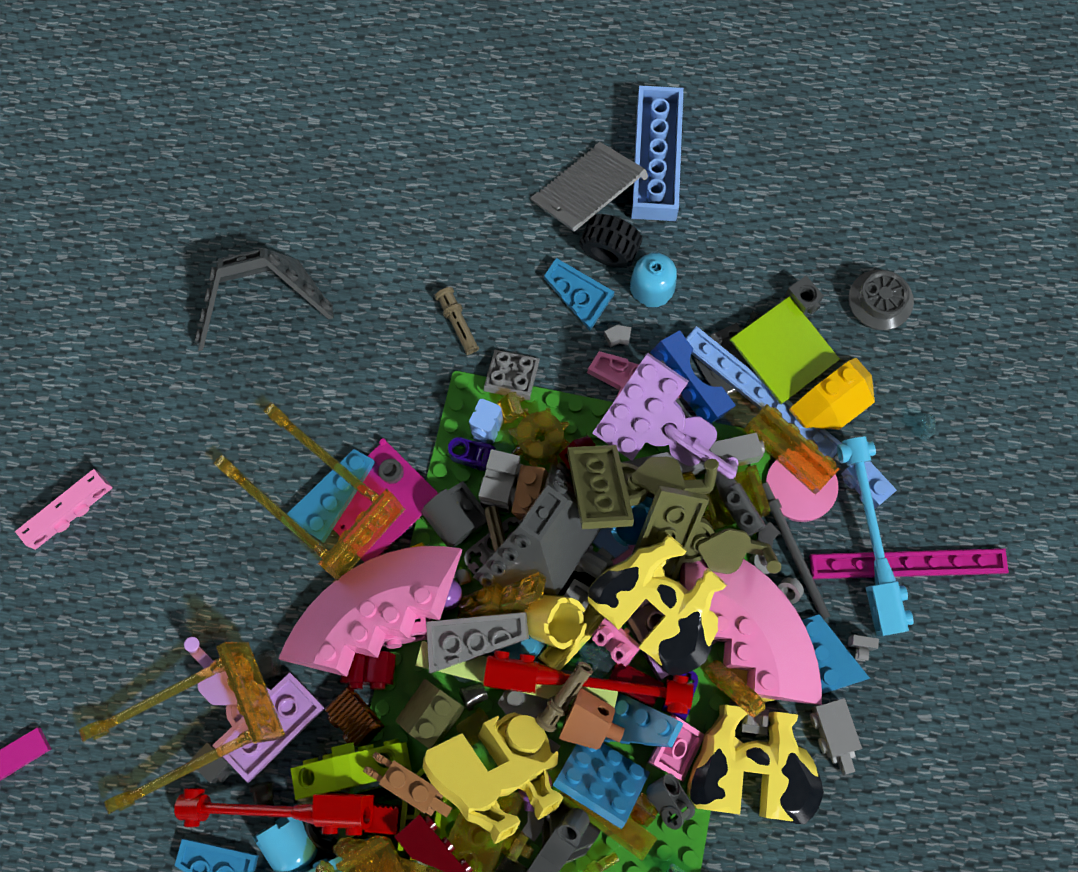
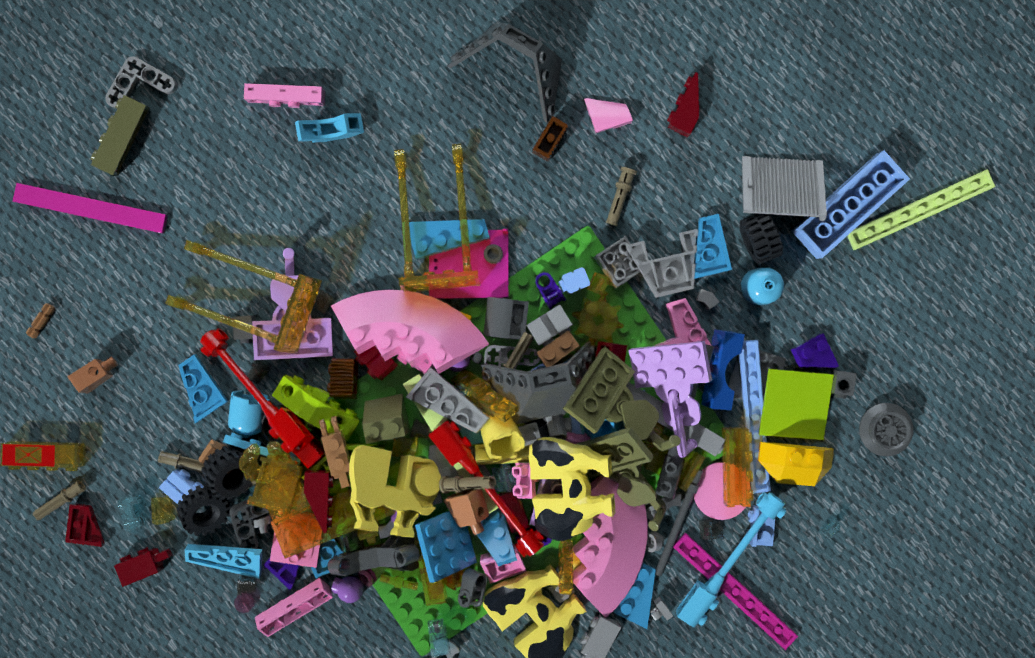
camera: 45 degrees right, 15 degrees up
none -> medium azure arch [295,113,364,143]
none -> reddish brown brick [532,116,568,162]
none -> bright pink slope [584,98,633,134]
none -> light grey wing [626,229,698,298]
none -> dark red slope [667,72,699,138]
none -> clear smoke slope [699,519,723,541]
none -> dark purple wing [791,333,839,368]
none -> yellowish green tile [847,169,995,250]

